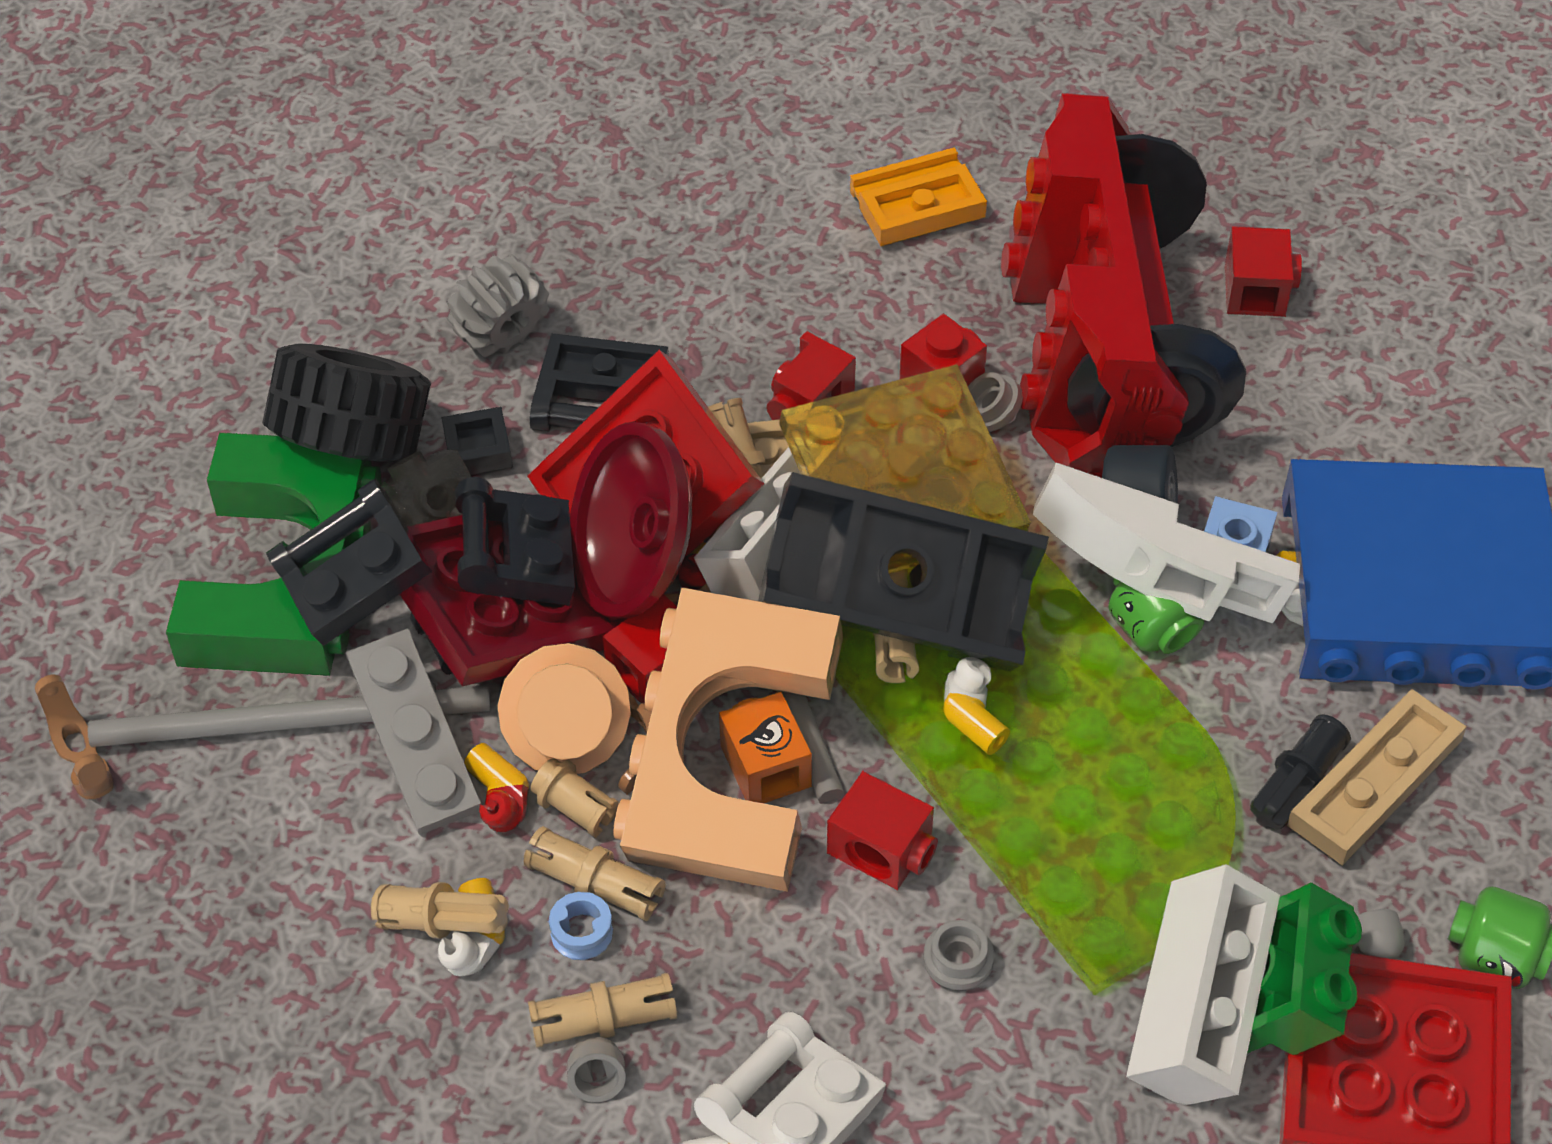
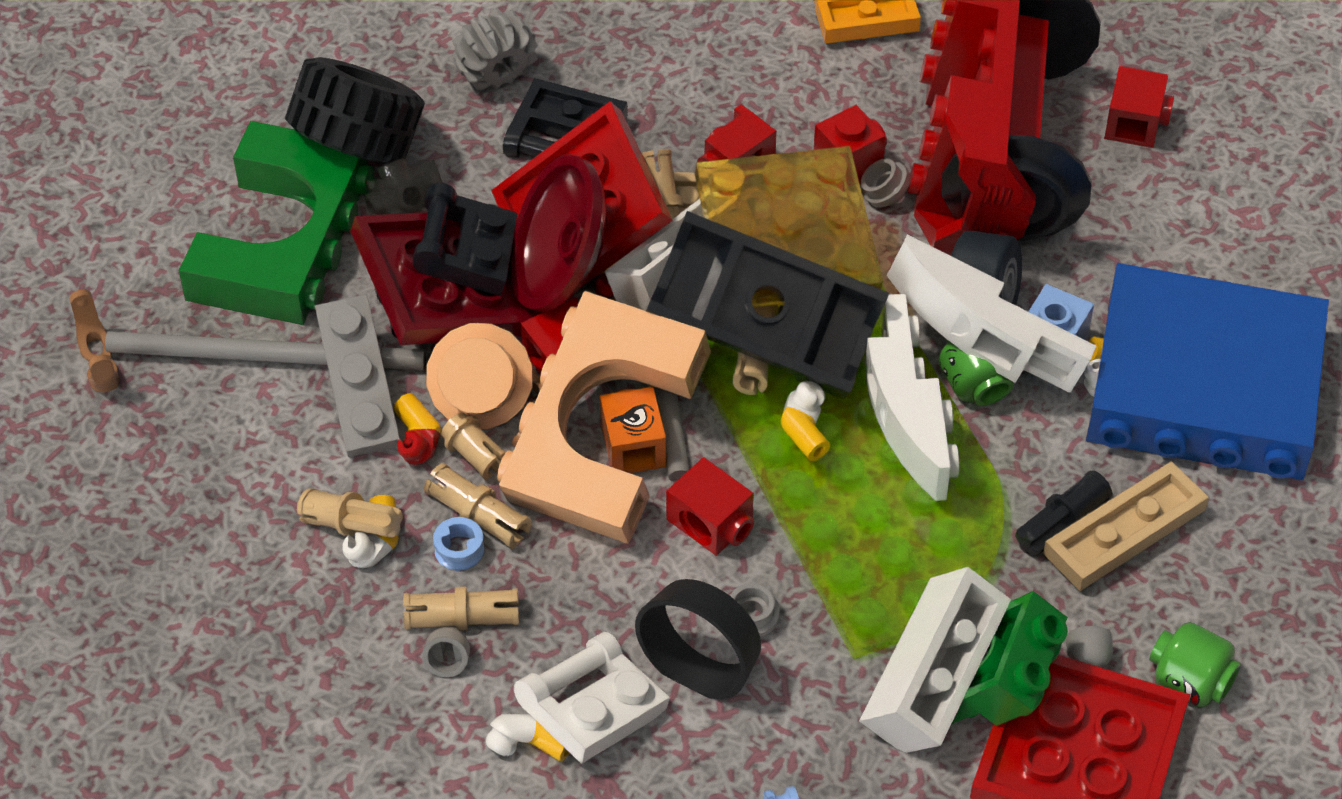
camera: 10 degrees right, 0 degrees up
black plate [266,479,433,646] -> none
black plate [441,407,513,478] -> none
none -> black tyre [635,579,761,699]
none -> white slope [865,294,959,501]

